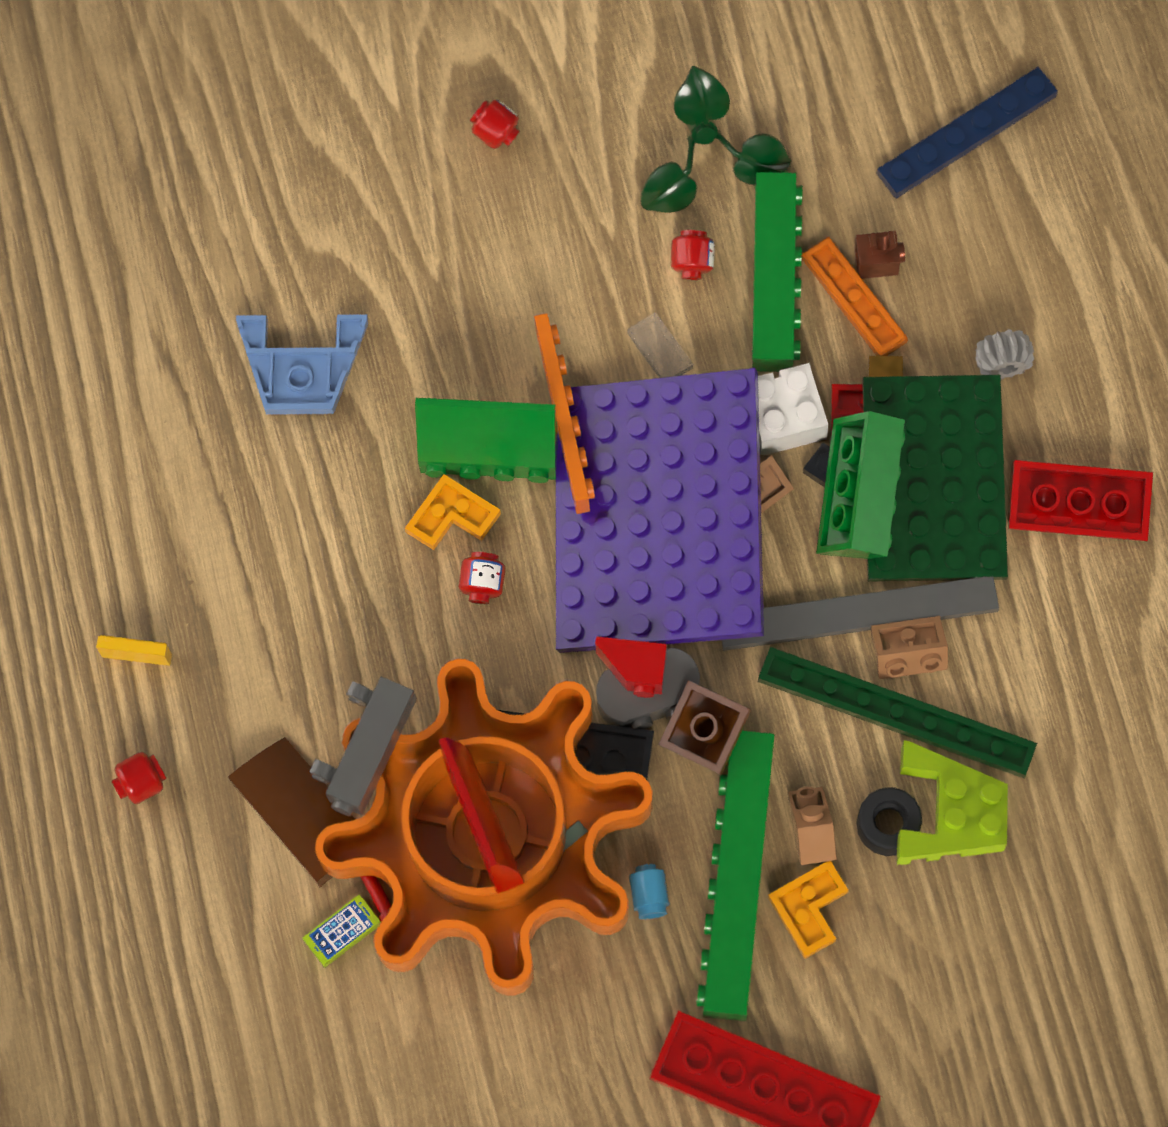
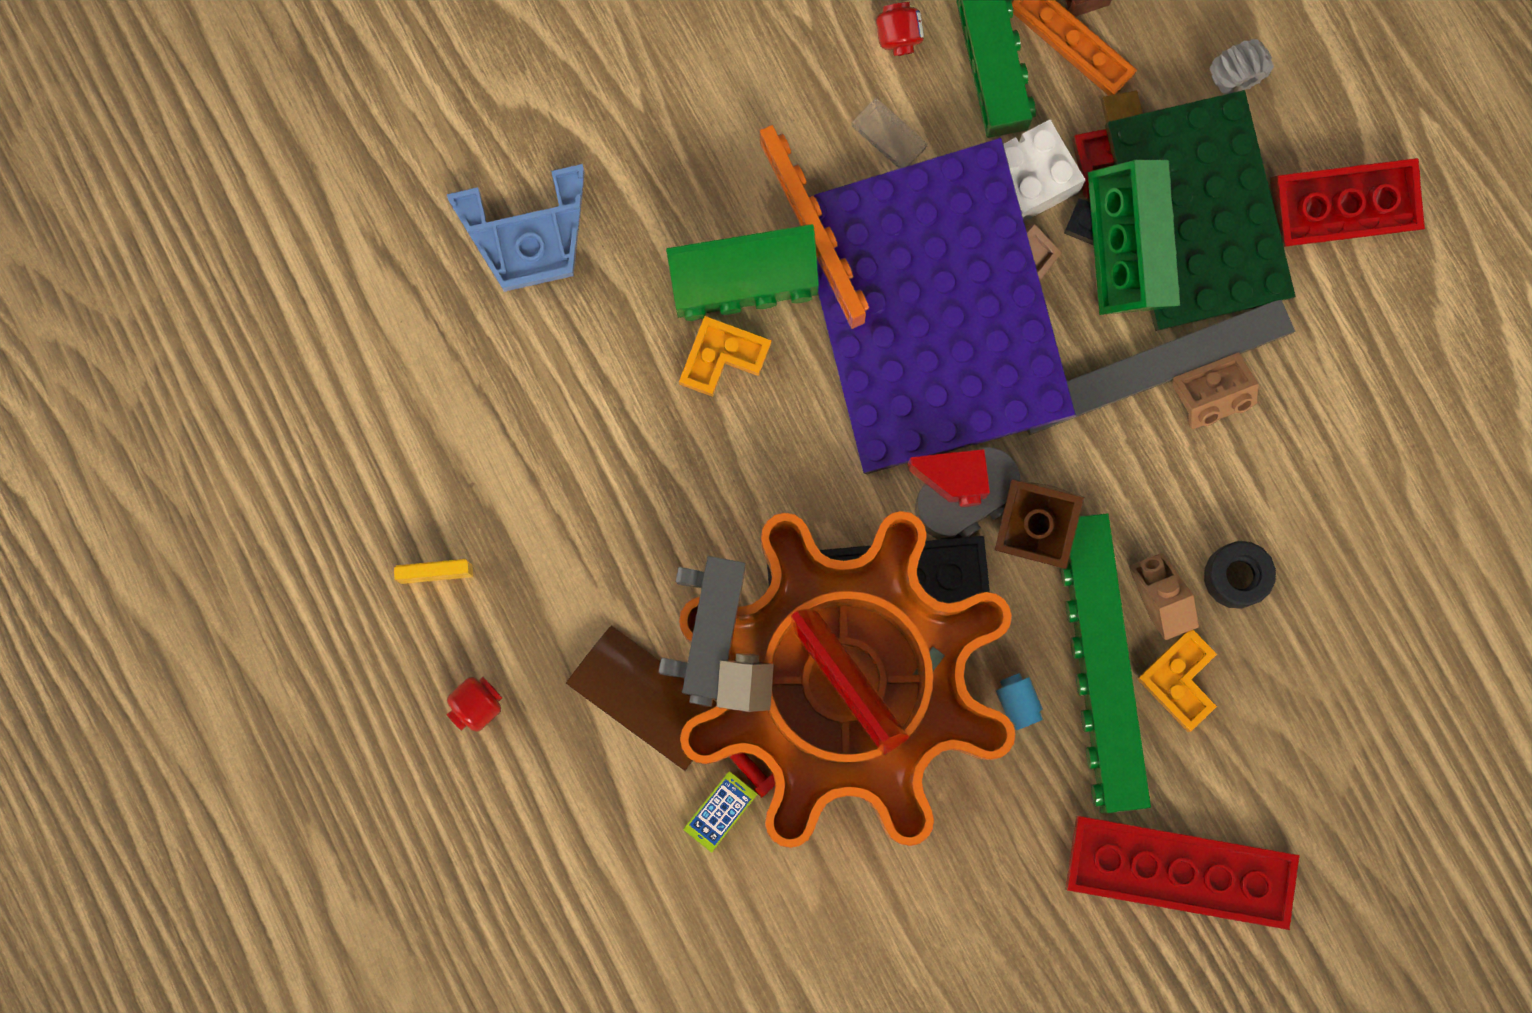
camera: 20 degrees left, 10 degrees up
head [458,552,506,604] -> none
dark green plate [758,647,1037,779] -> none
lime wing [897,740,1008,865] -> none
none -> dark tan brick [717,653,774,712]

